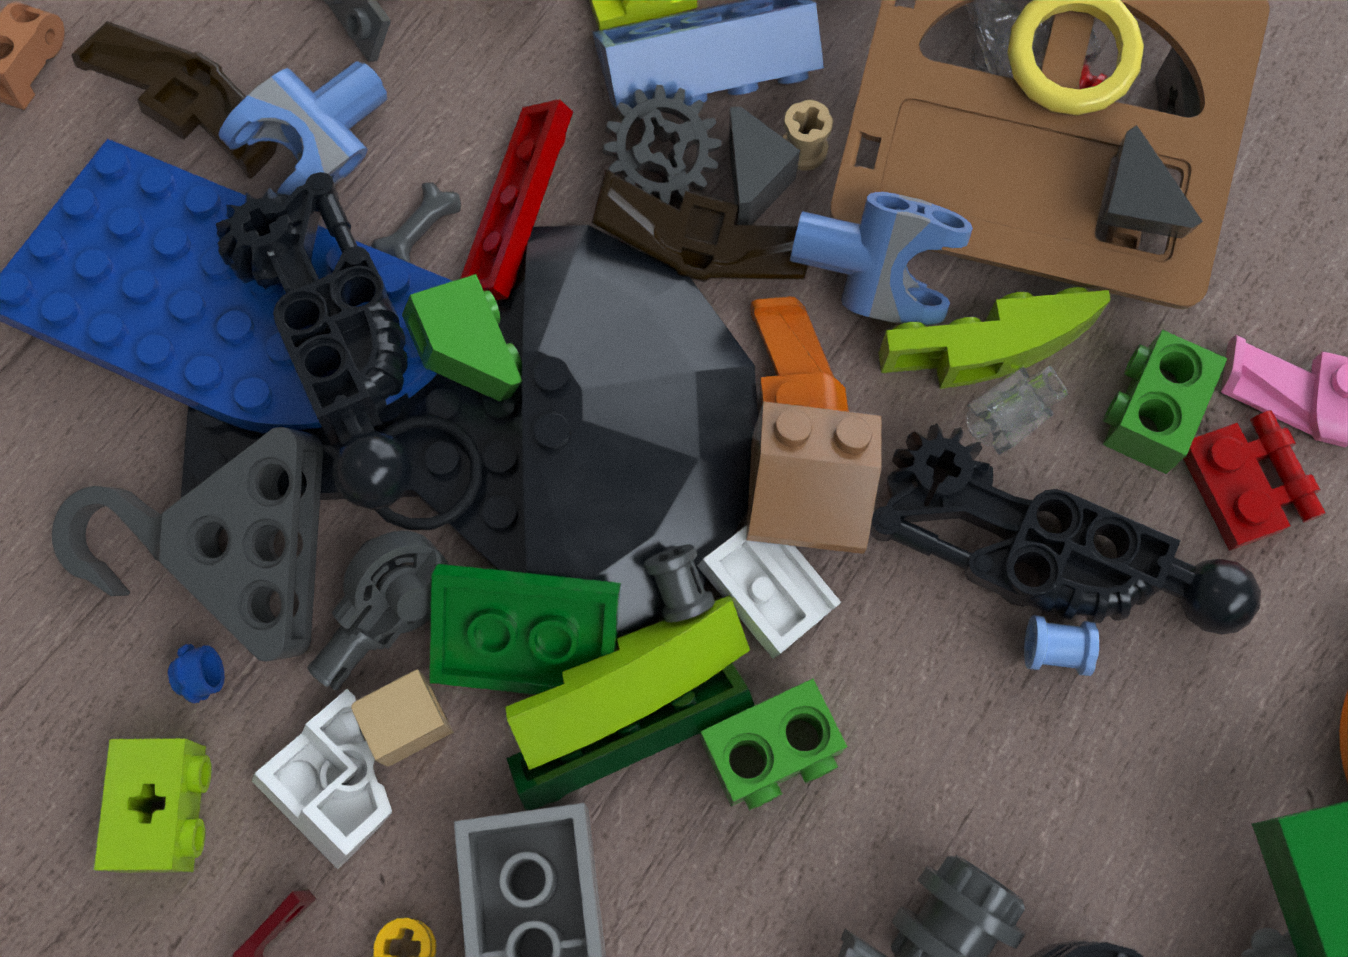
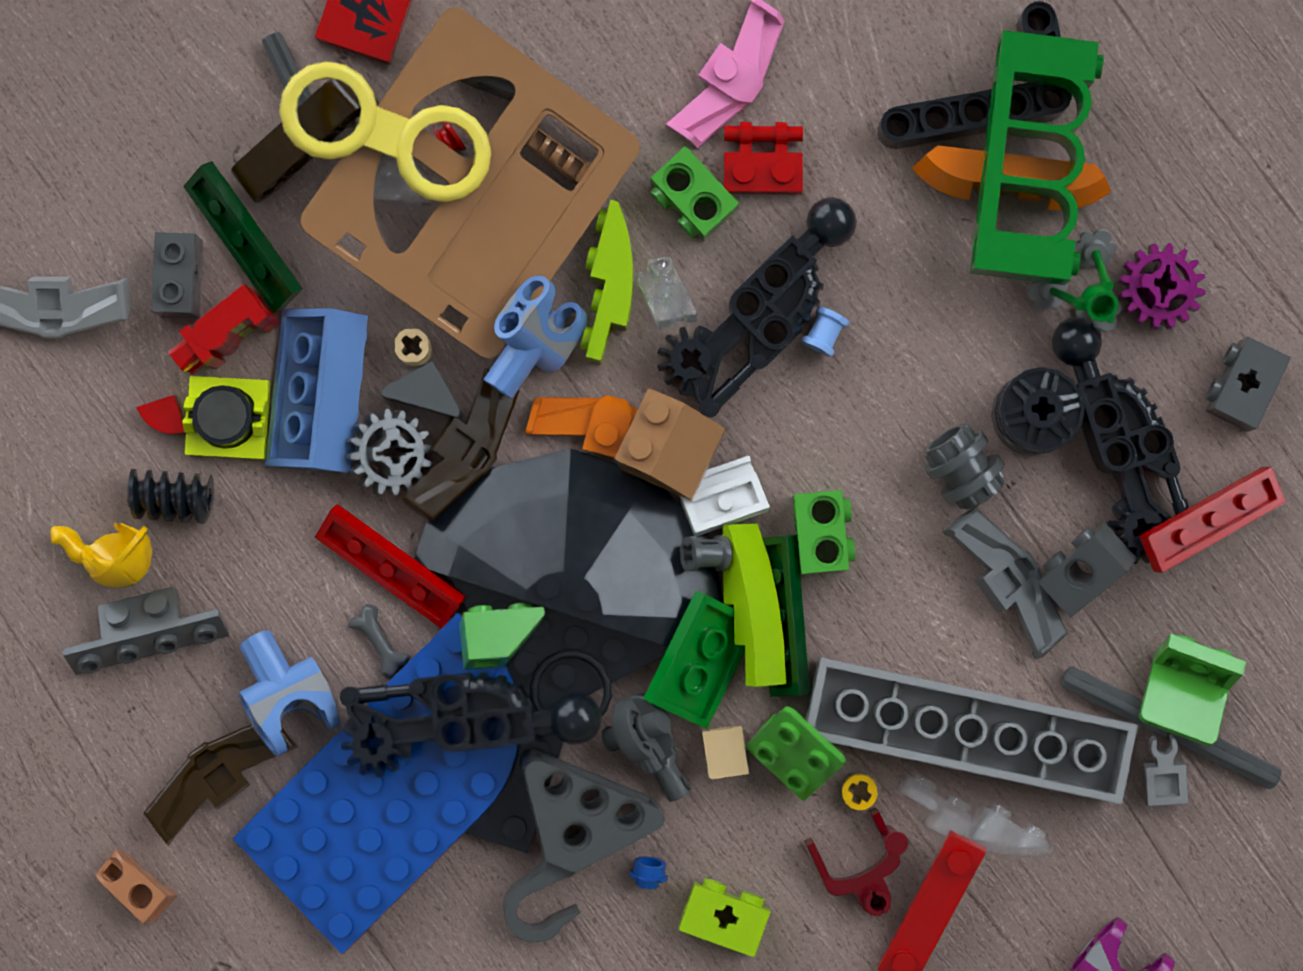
camera: 70 degrees left, 15 degrees up
white slope [252,689,392,869] -> none
dark grey slope [1101,125,1203,239] -> none
none -> bright green bracket [745,707,845,802]

